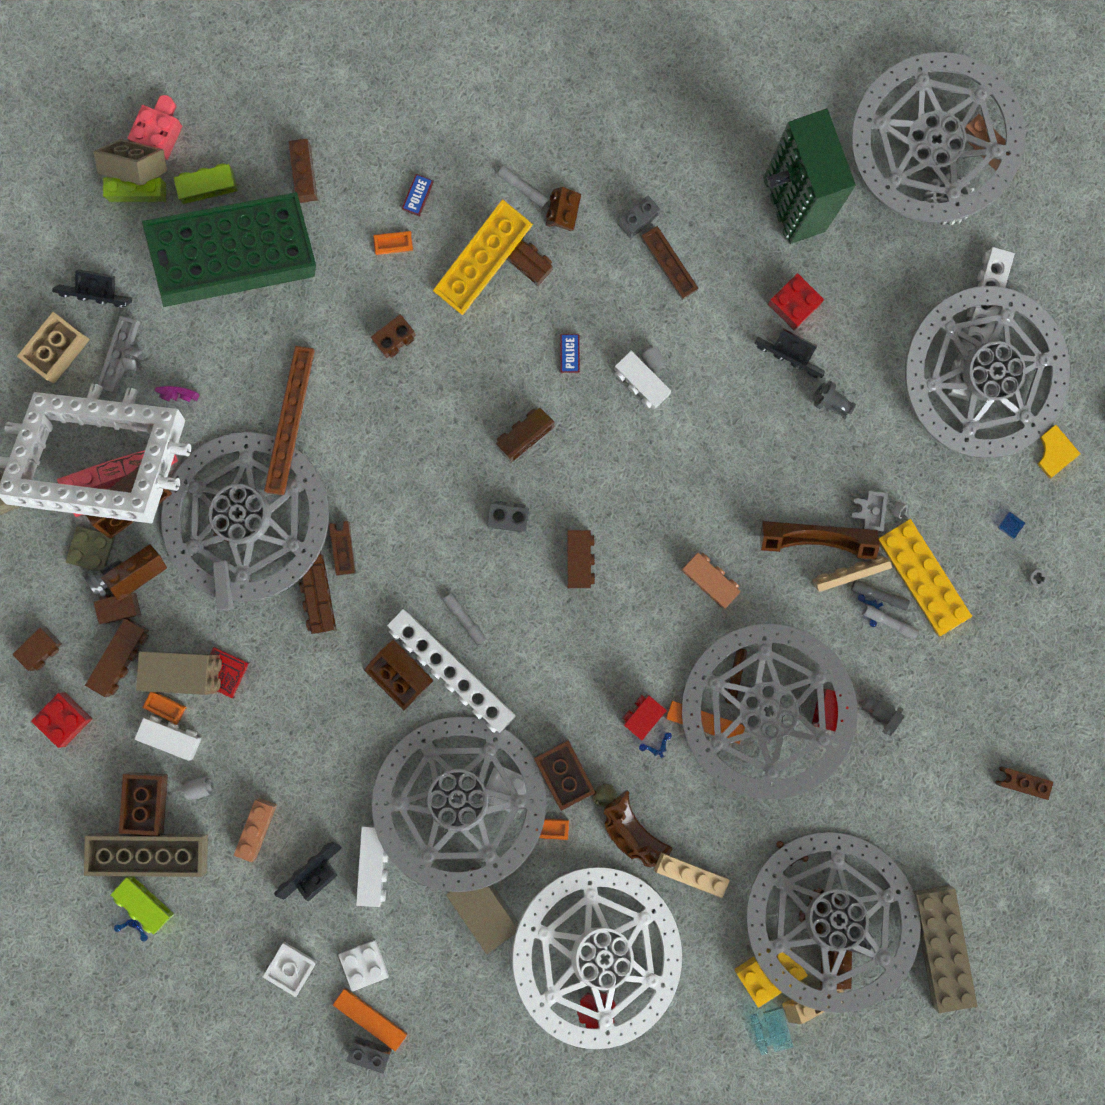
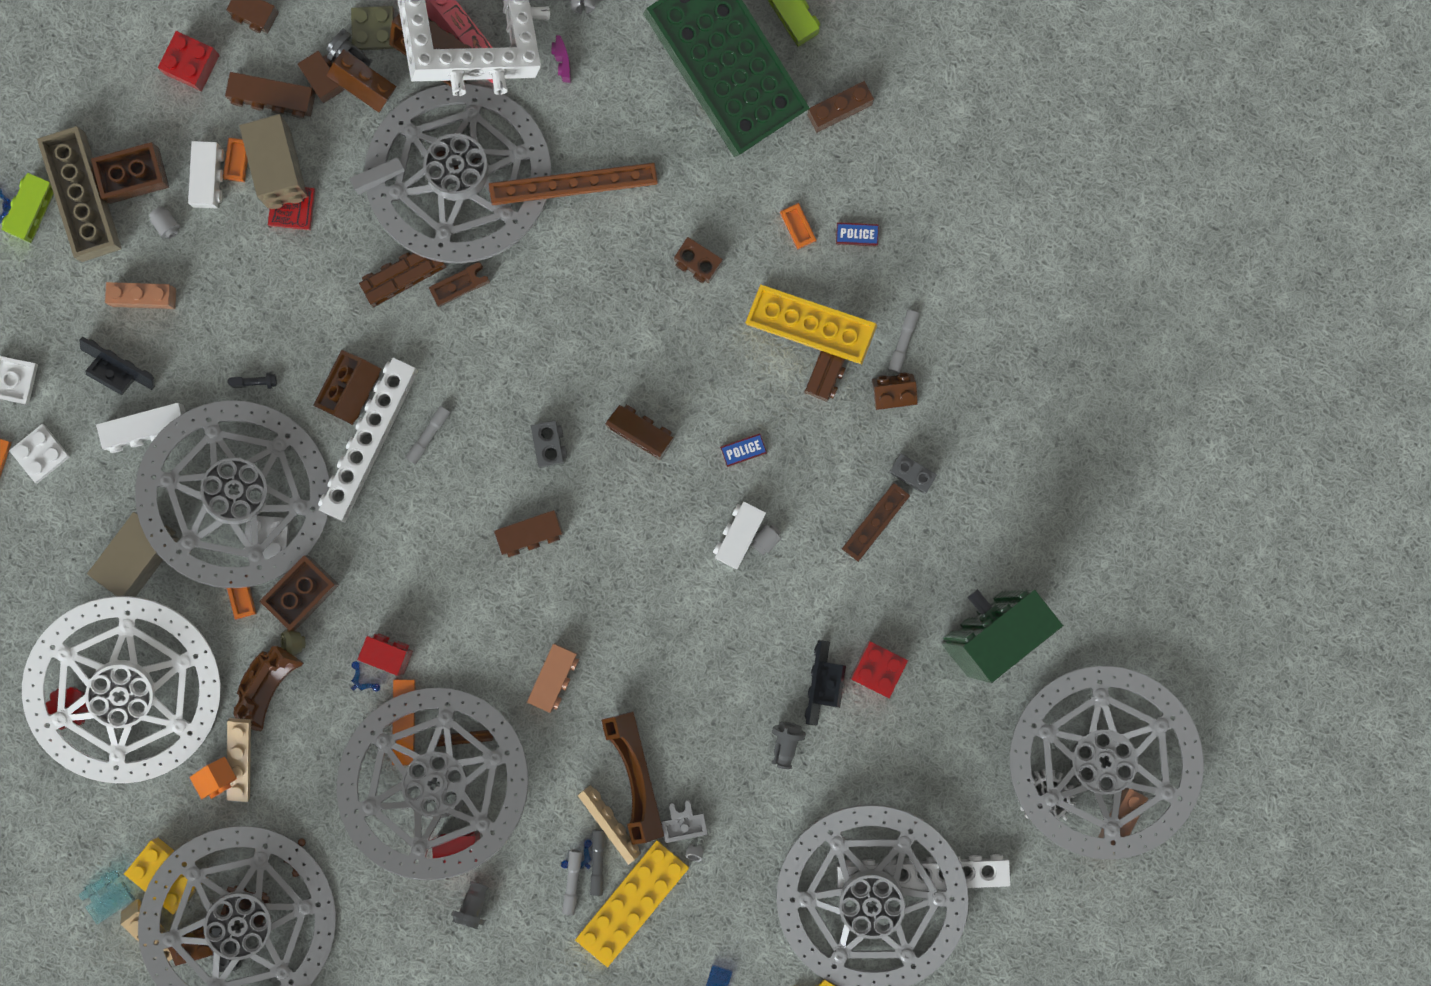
camera: 70 degrees right, 0 degrees up
none -> orange brick [190,756,237,800]
none -> black hinge [227,372,277,389]

